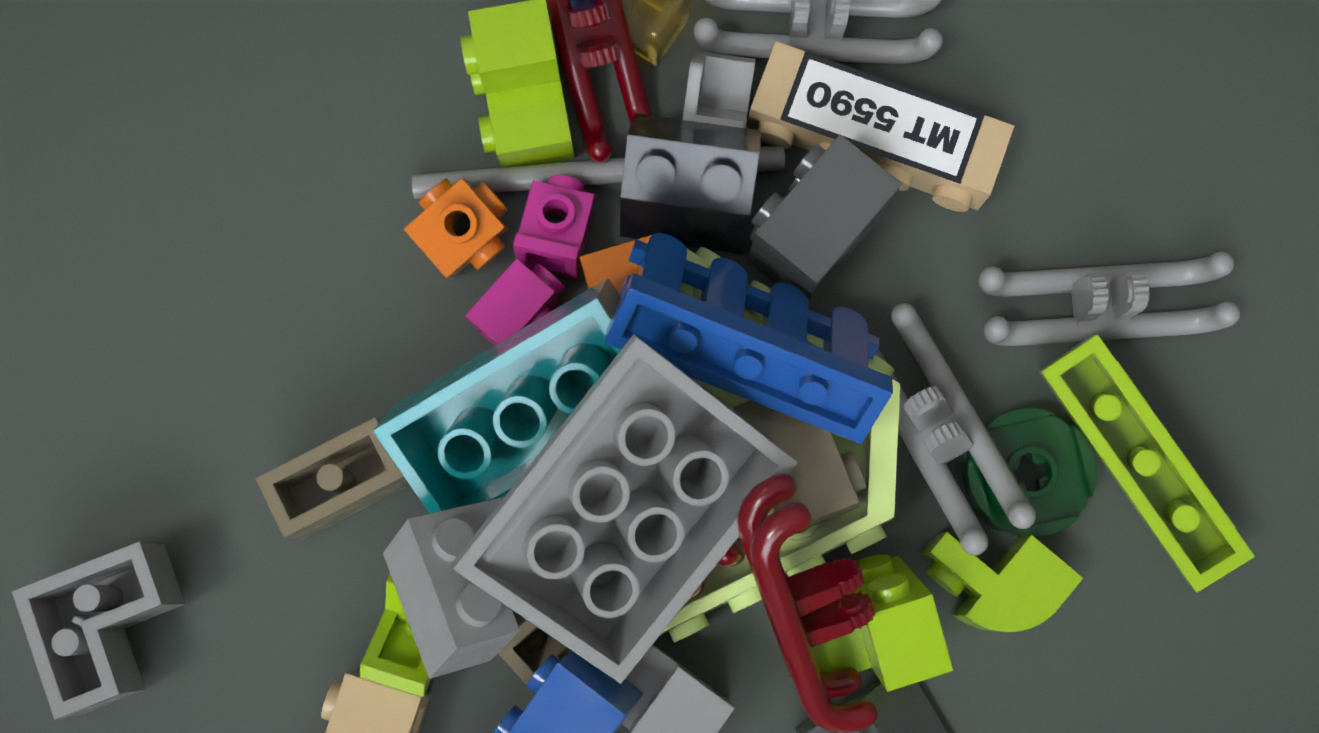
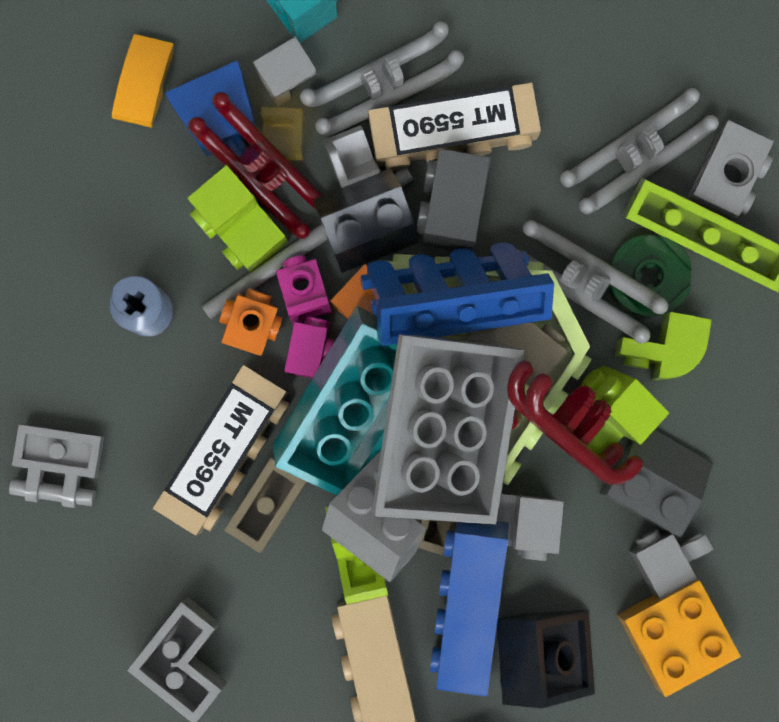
camera: 30 degrees left, 5 degrees up
none -> light grey plate [9,424,104,508]
none -> sand blue piece [110,276,173,337]
none -> brick [153,365,290,536]
none -> light grey brick [686,120,774,221]

